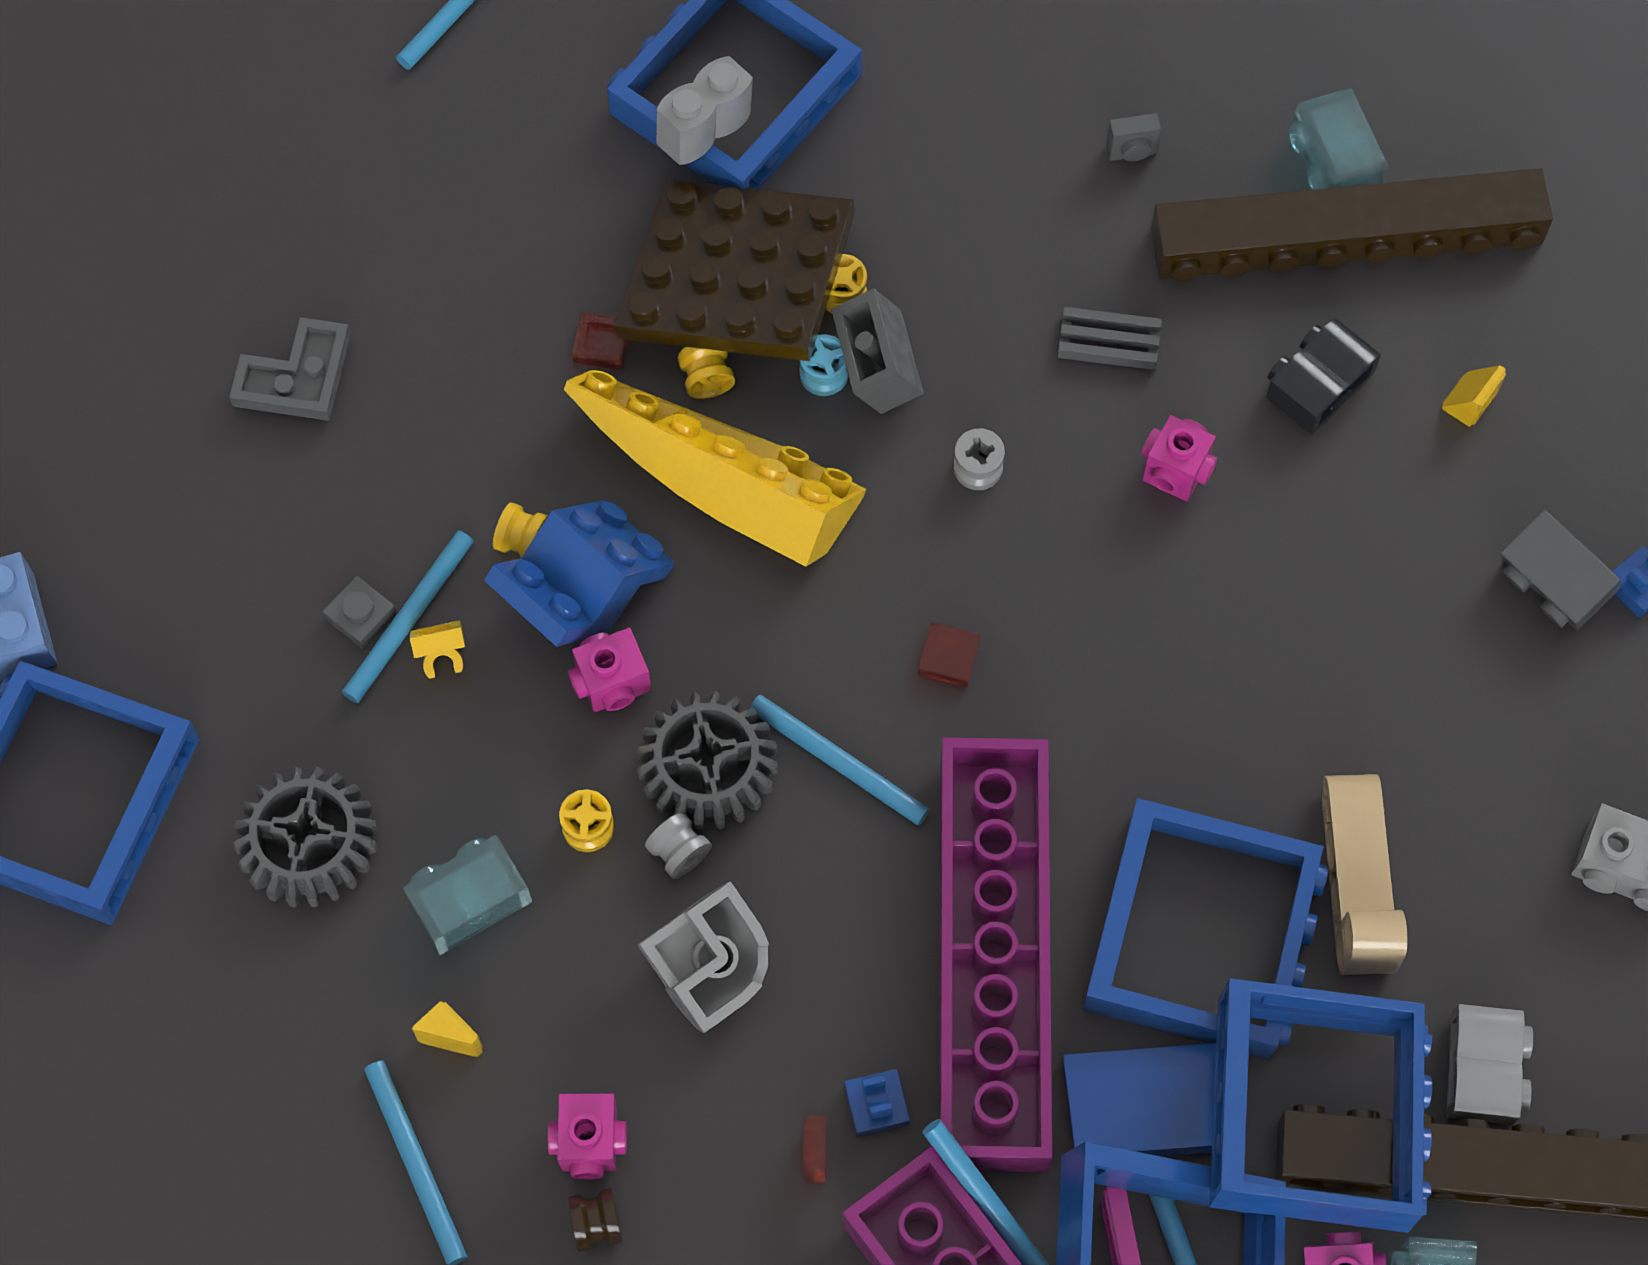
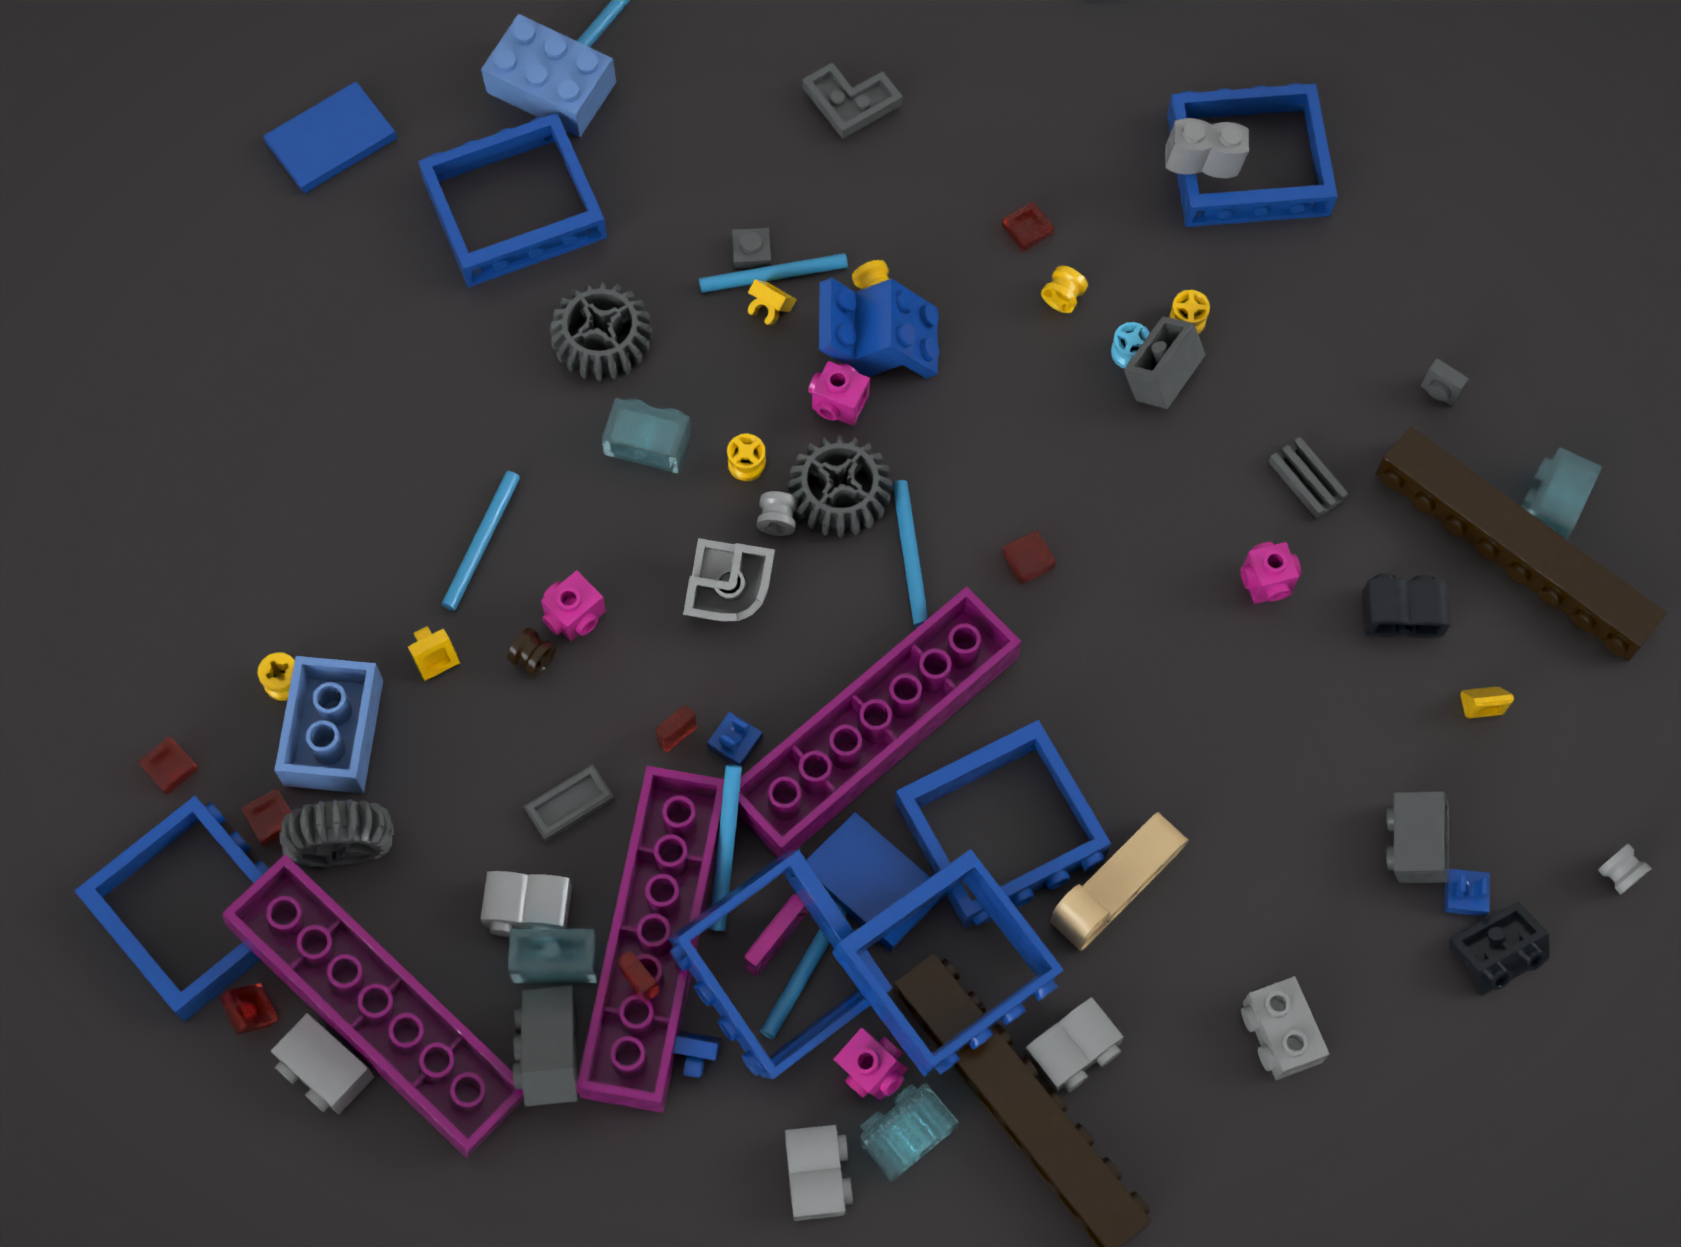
camera: 45 degrees right, 0 degrees up
yellow slope [412,1001,483,1057] -> none
yellow wedge [564,370,866,567] -> none
dark brown plate [614,179,855,361] -> none
light grey wheel [953,428,1005,490] -> none

